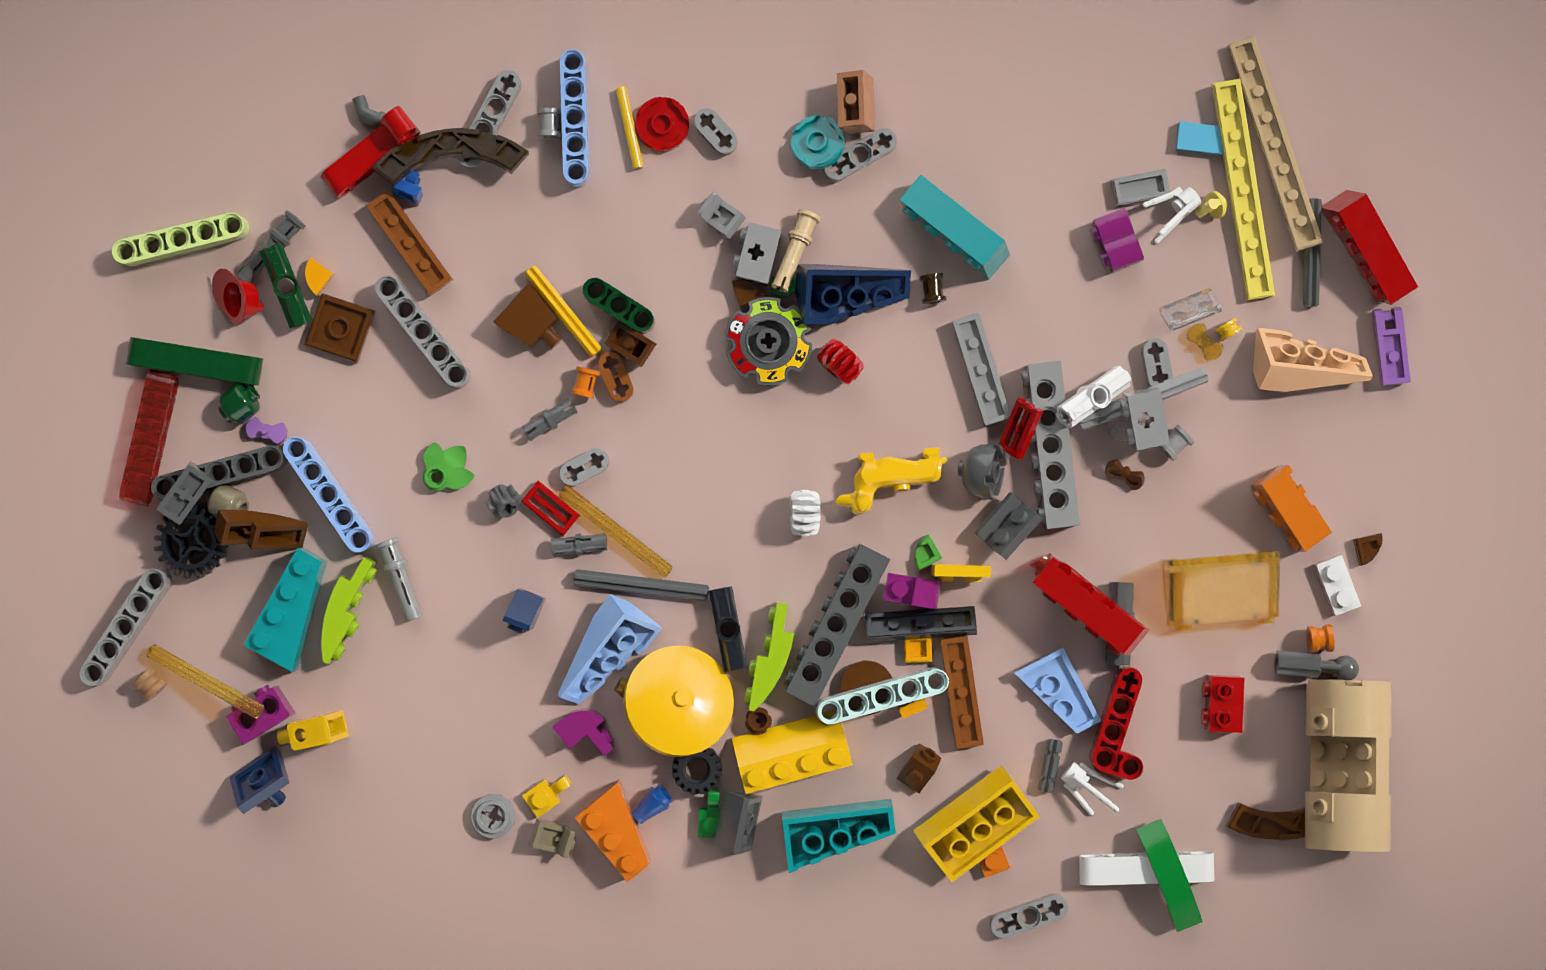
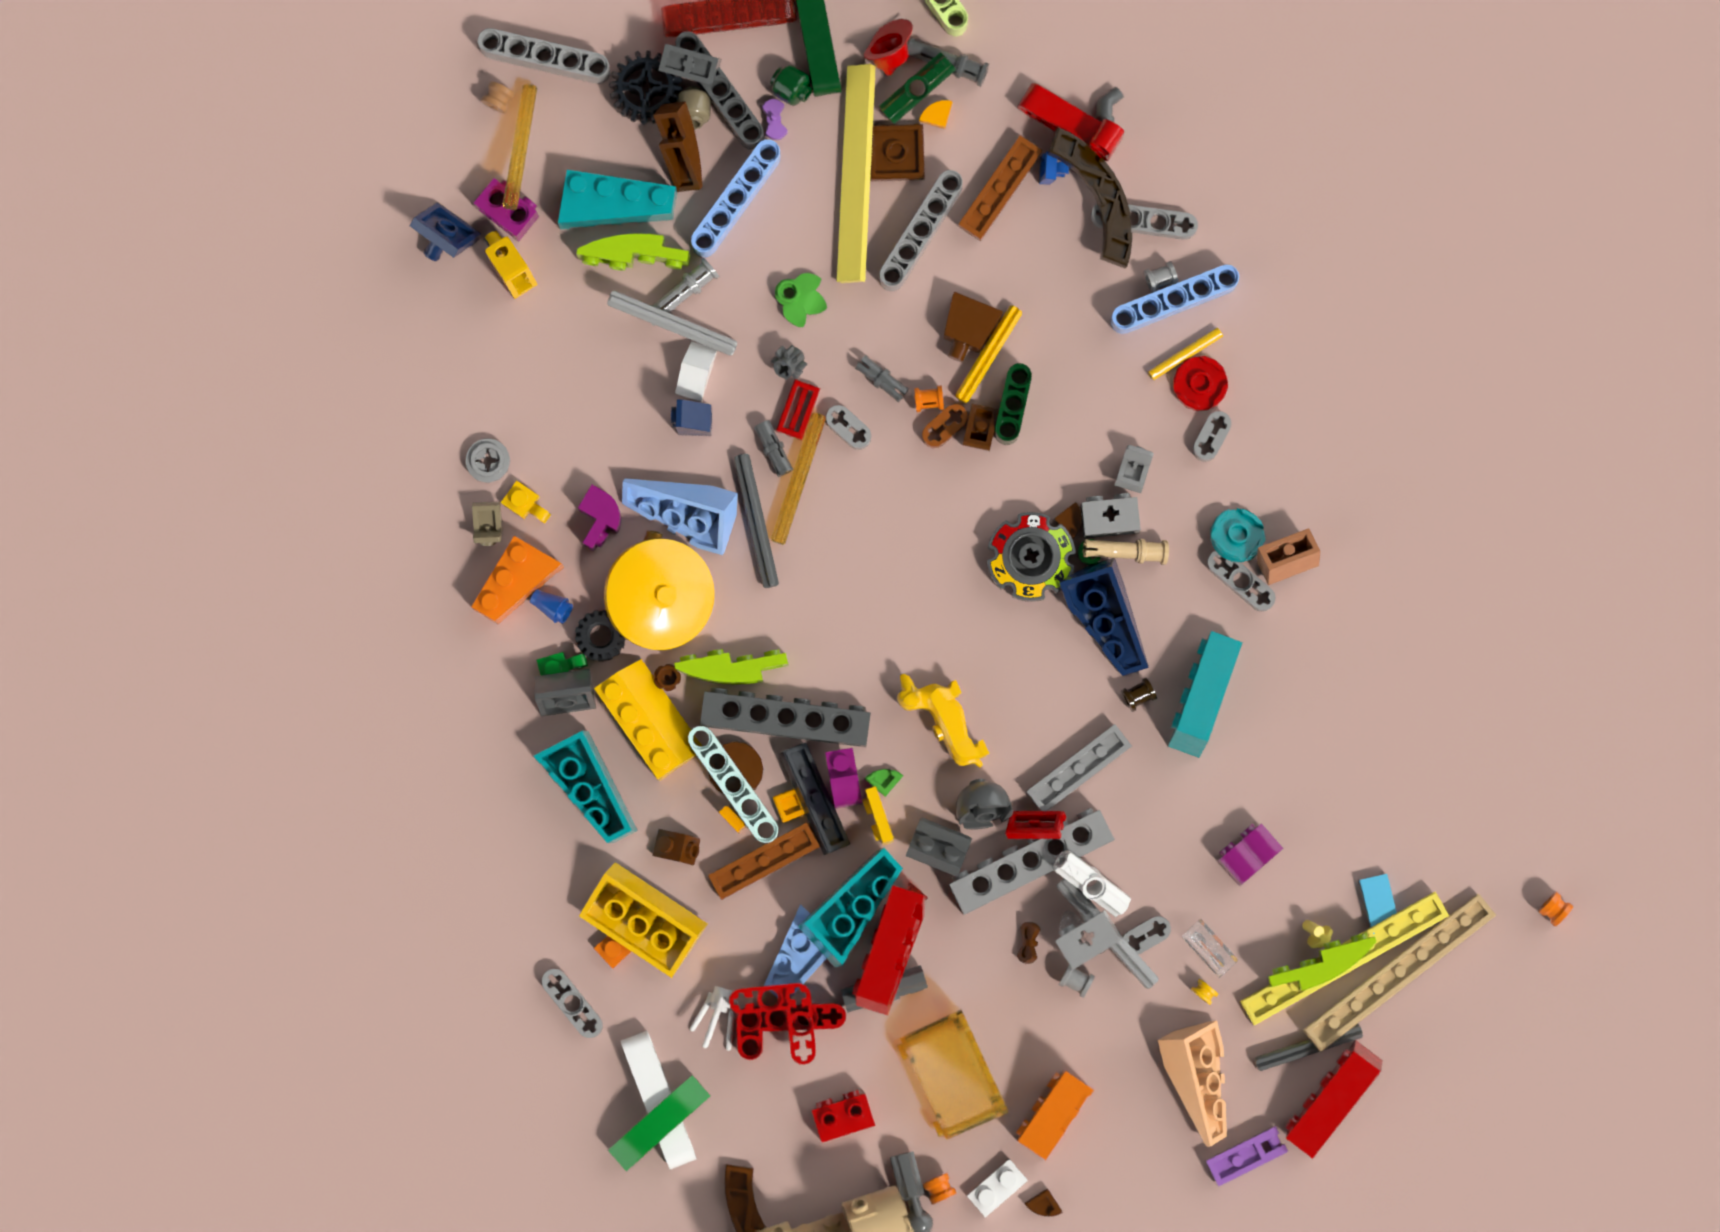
camera: 75 degrees right, 5 degrees down
black piece [709,586,747,672] -> none
white gear [789,490,821,536] -> none
red gear [817,339,864,385] -> none
dark grey axle [1038,739,1063,793] -> none
light grey tile [1111,169,1170,207] -> none
white plant [1143,187,1201,244] -> none
clear yellow piece [1187,323,1223,361] -> none
none -> light grey axle [607,290,737,356]
none -> white slope [675,341,717,402]
none -> red beam [729,983,816,1065]
none -> teal wedge [798,848,903,967]
none -> light yellow tile [837,64,876,283]
none -> lime slope [1267,932,1377,991]

